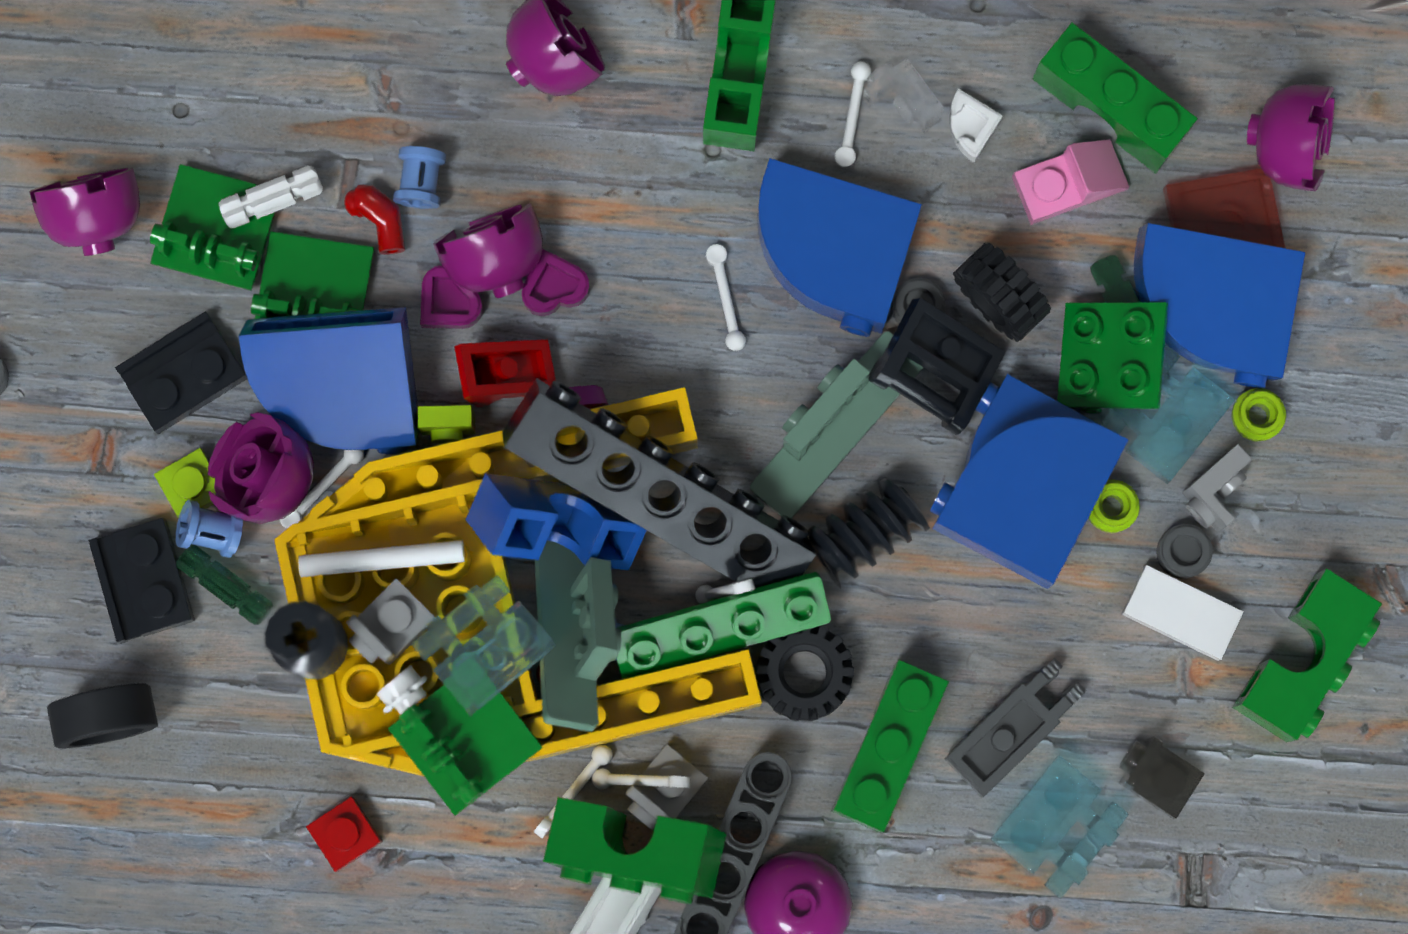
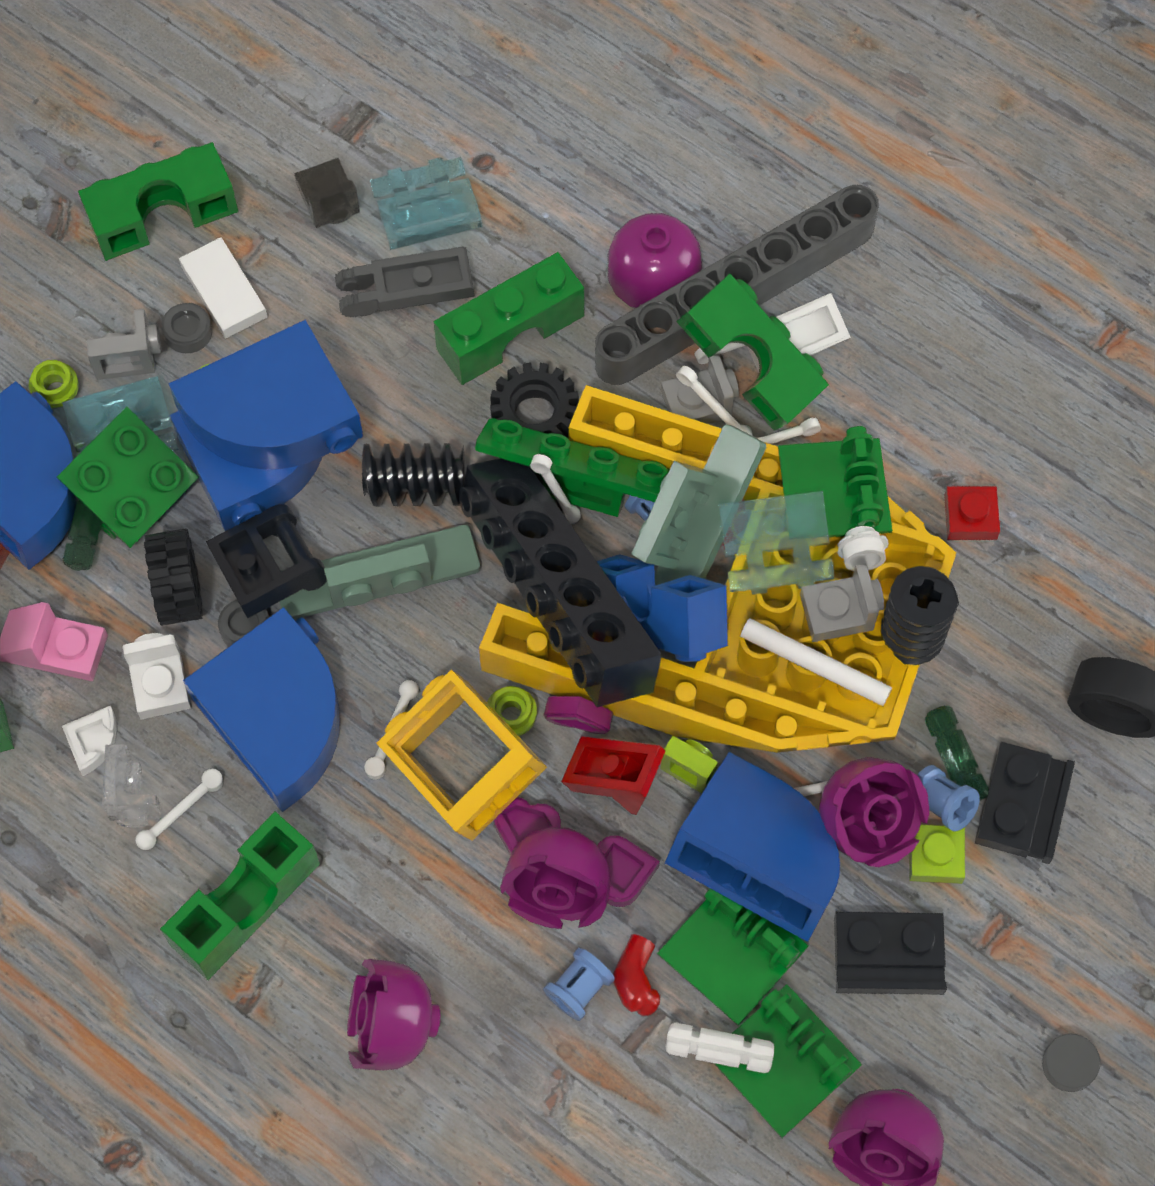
camera: 145 degrees left, 15 degrees down
none -> white bracket [122,633,191,720]
none -> yellow window [376,669,547,841]
none -> lime plate [487,686,537,736]

